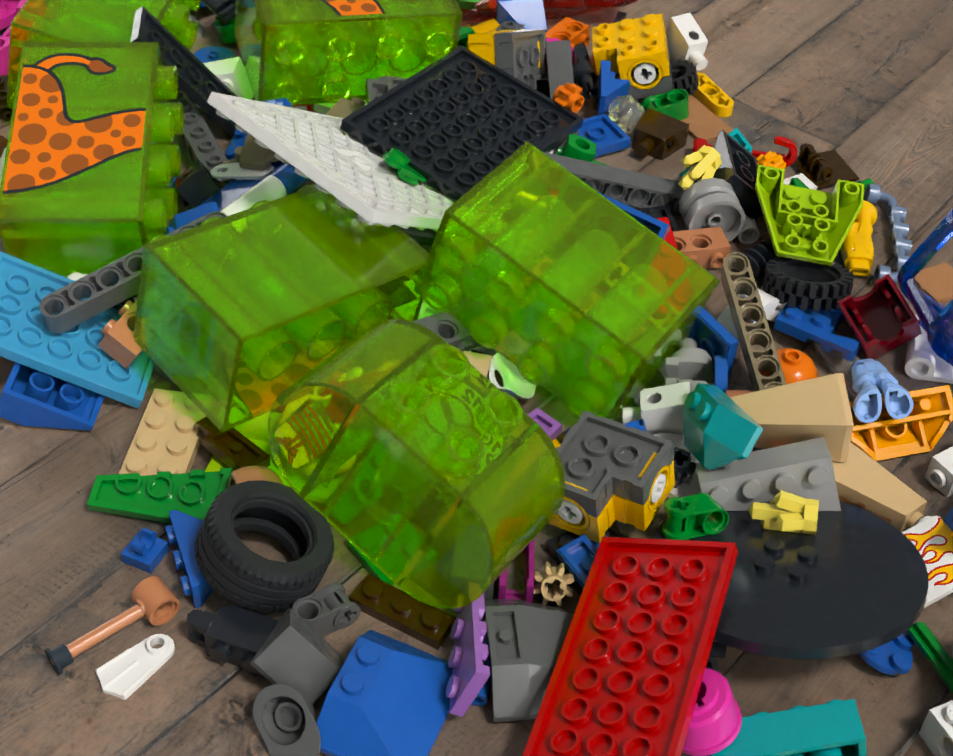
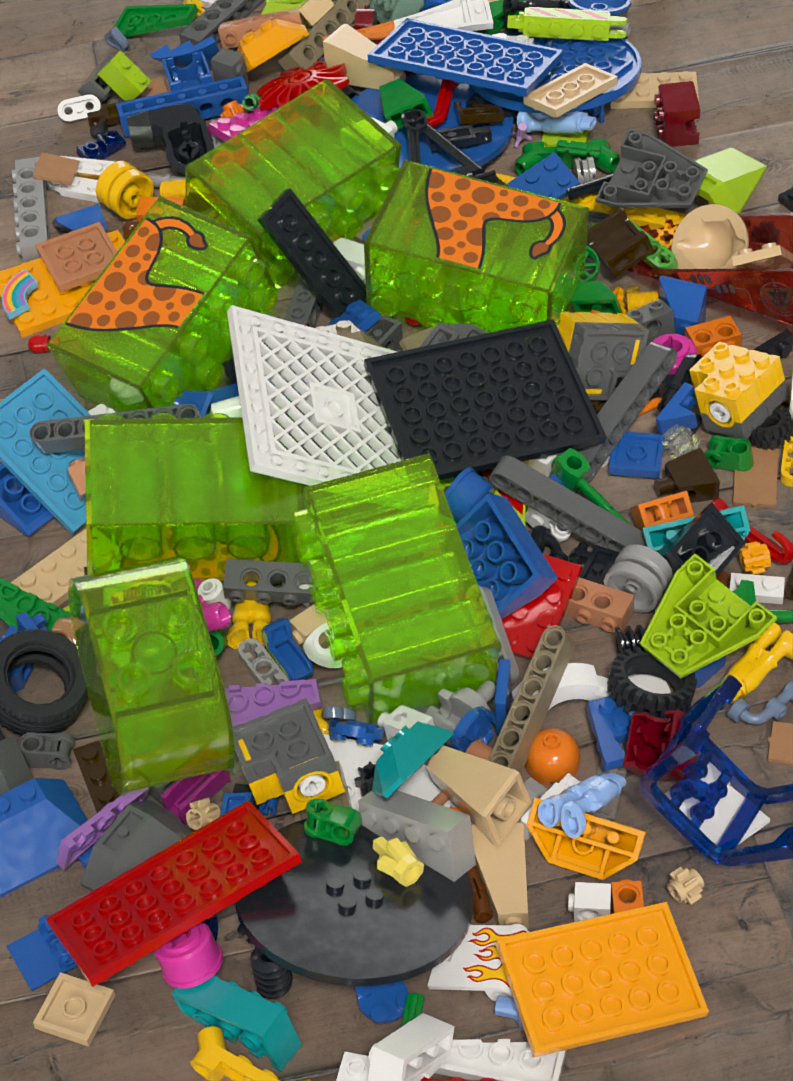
camera: 45 degrees right, 5 degrees up
green plate [382,147,427,186] -> none
orange gear [553,82,584,113] -> none
light yellow rock [678,145,722,191] -> none
none -> blue tile [16,612,48,631]
none -> black piece [250,946,293,999]
none -> orange brick [630,491,694,531]

